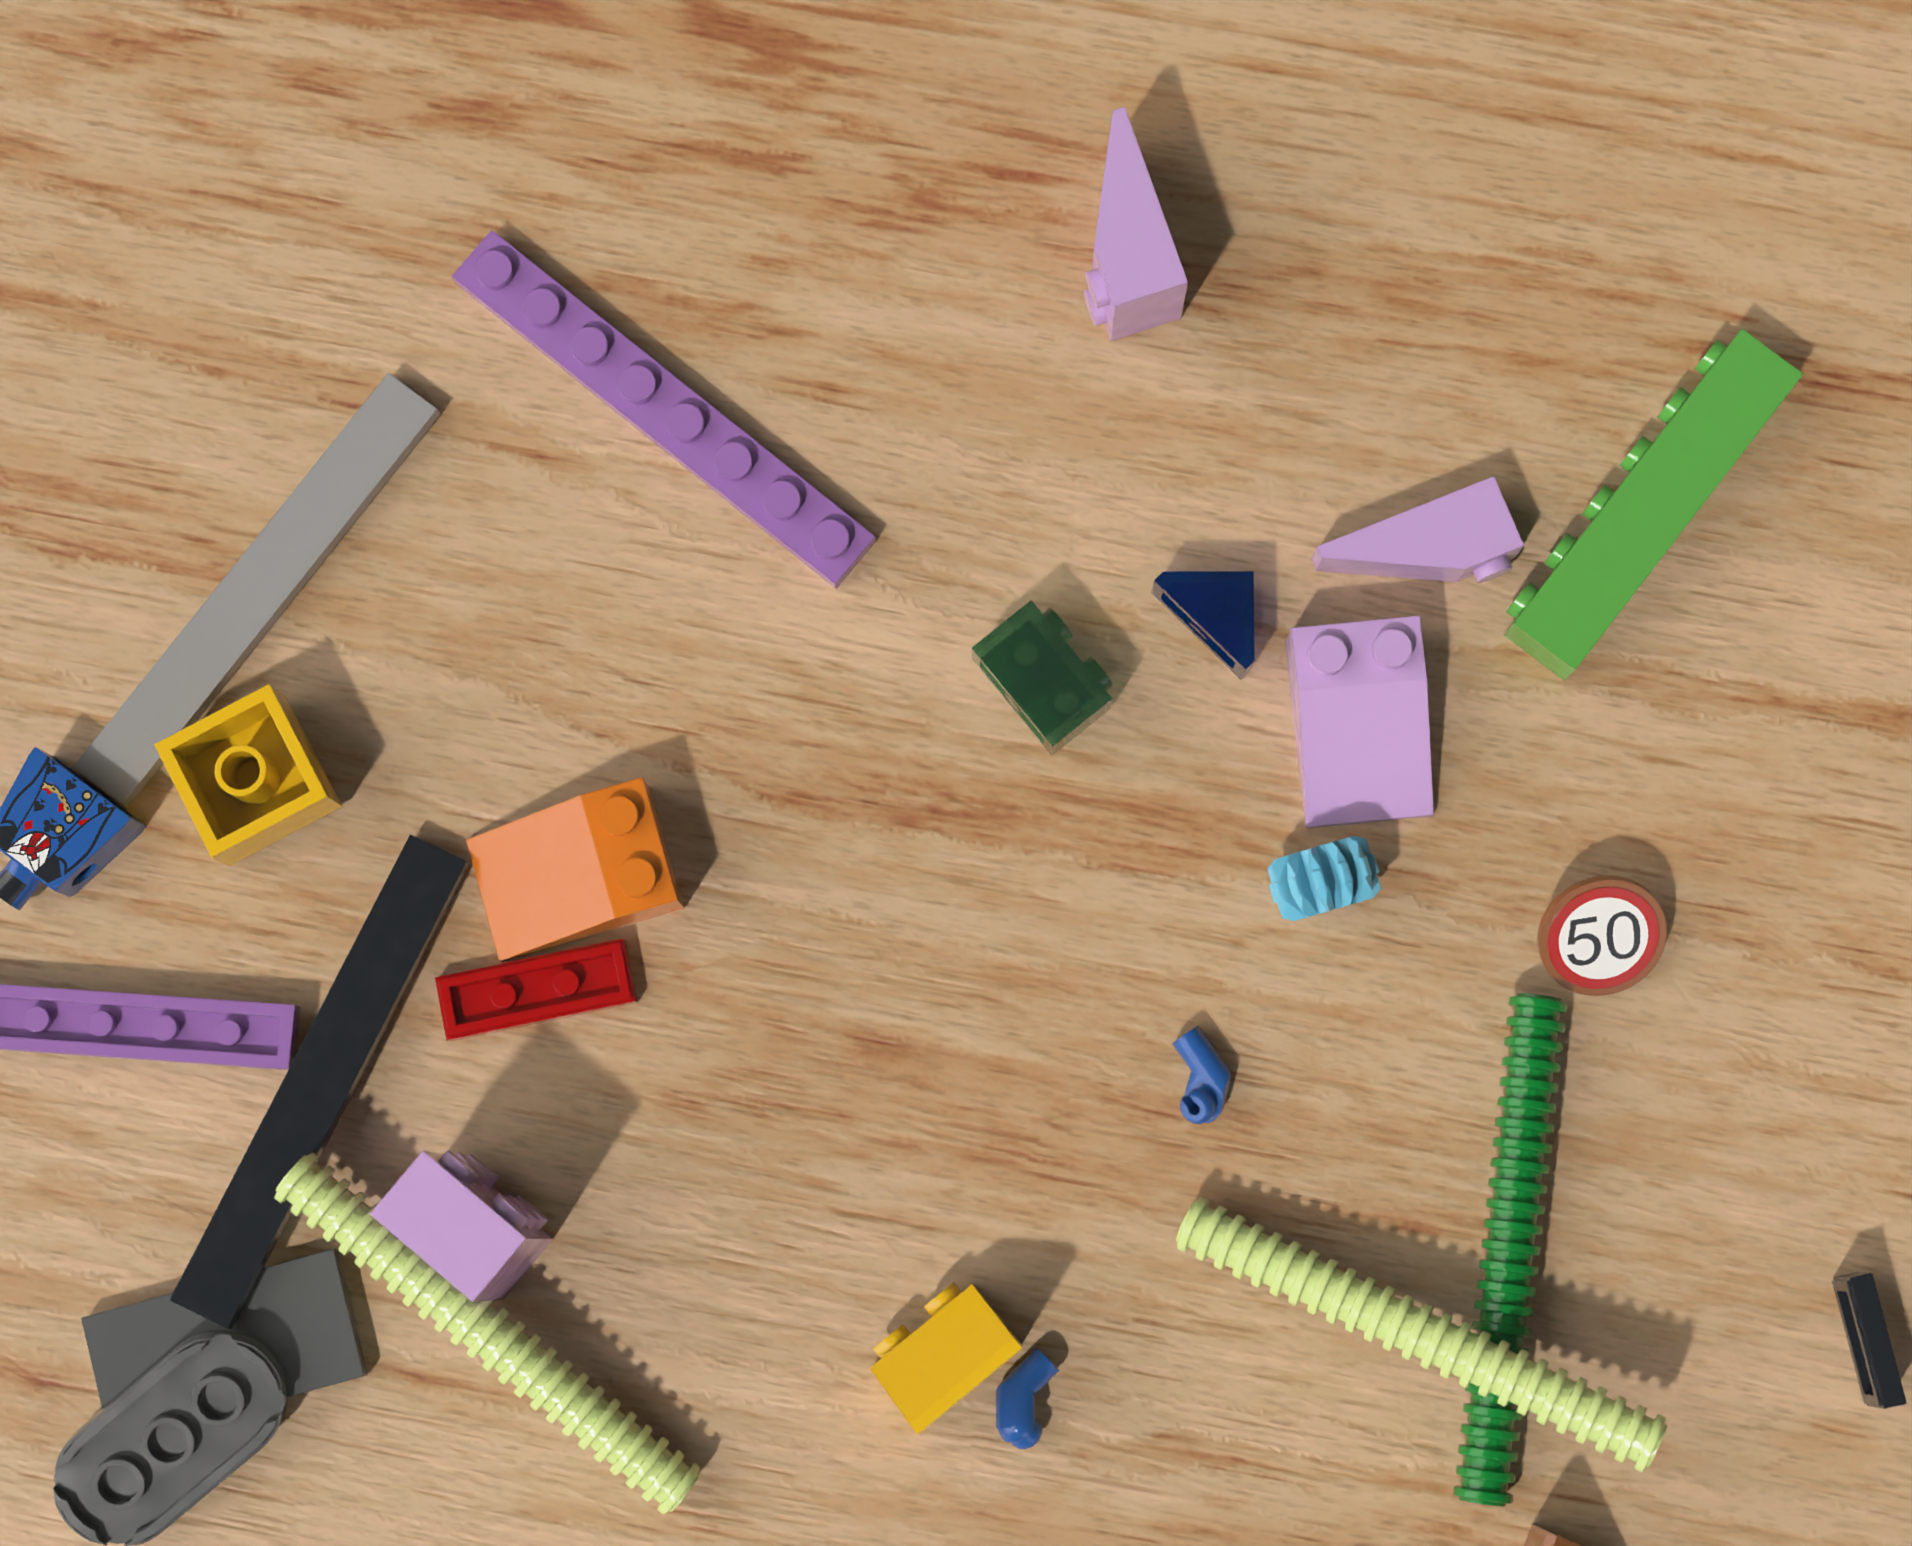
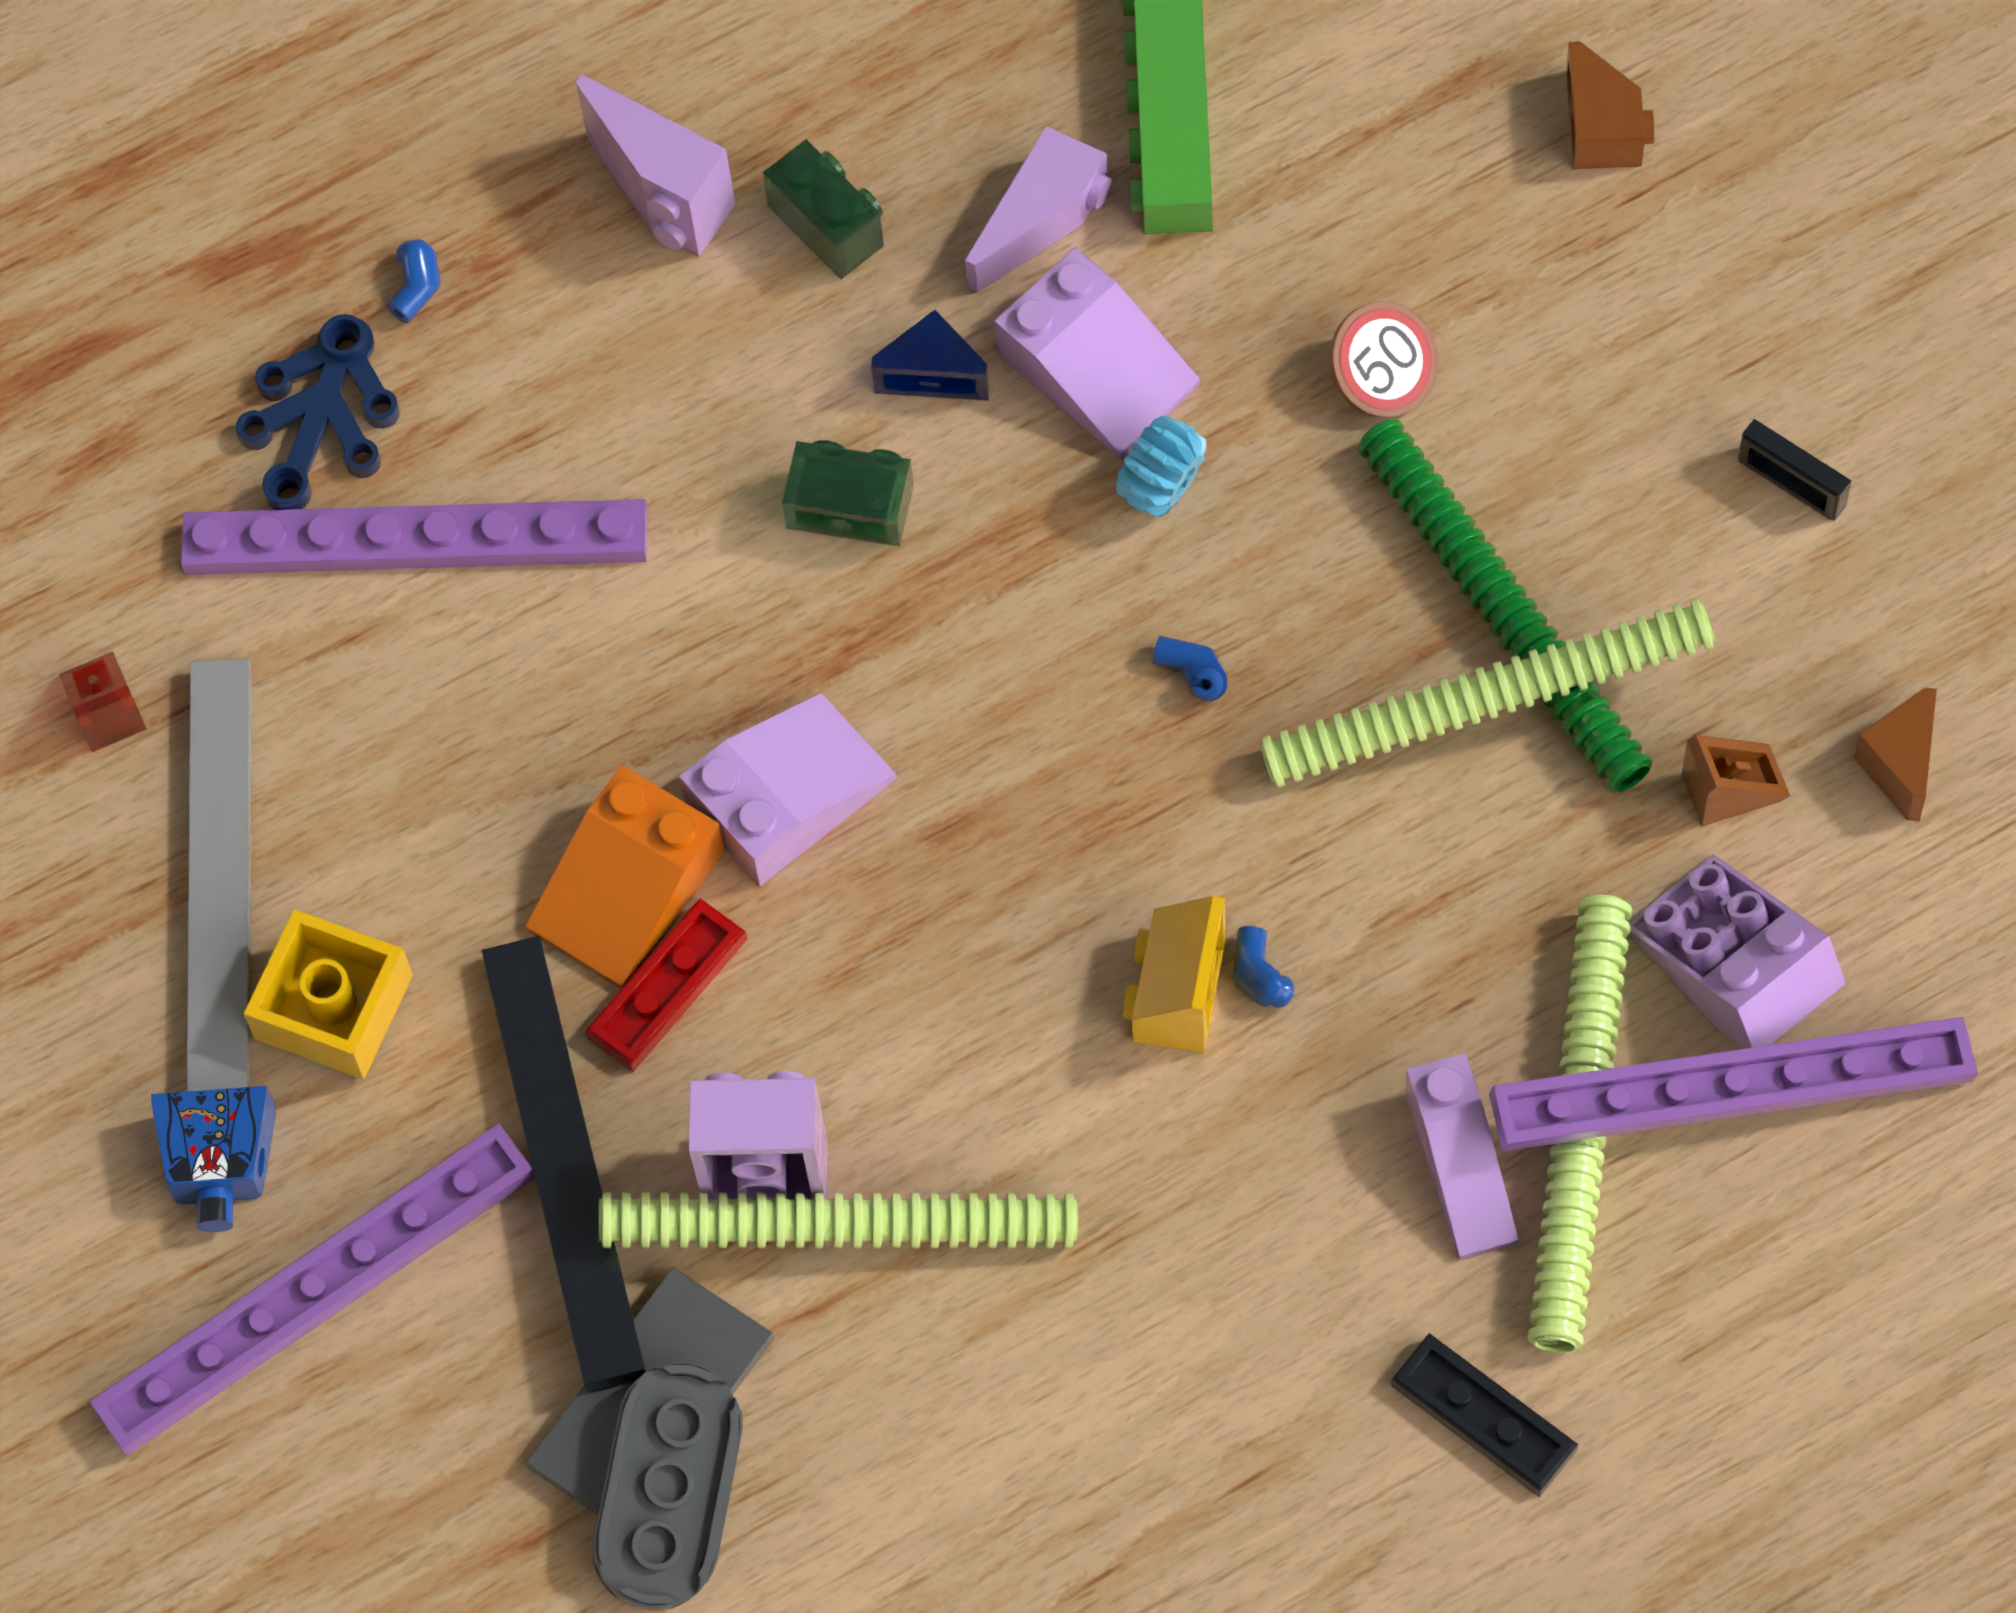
camera: 40 degrees left, 15 degrees down
none -> clear red slope [59,651,147,752]
none -> dark blue plant [236,314,400,510]
none -> blue arm [387,239,441,323]
none -> lavender slope [679,693,897,886]
none -> clear green brick [762,139,884,280]

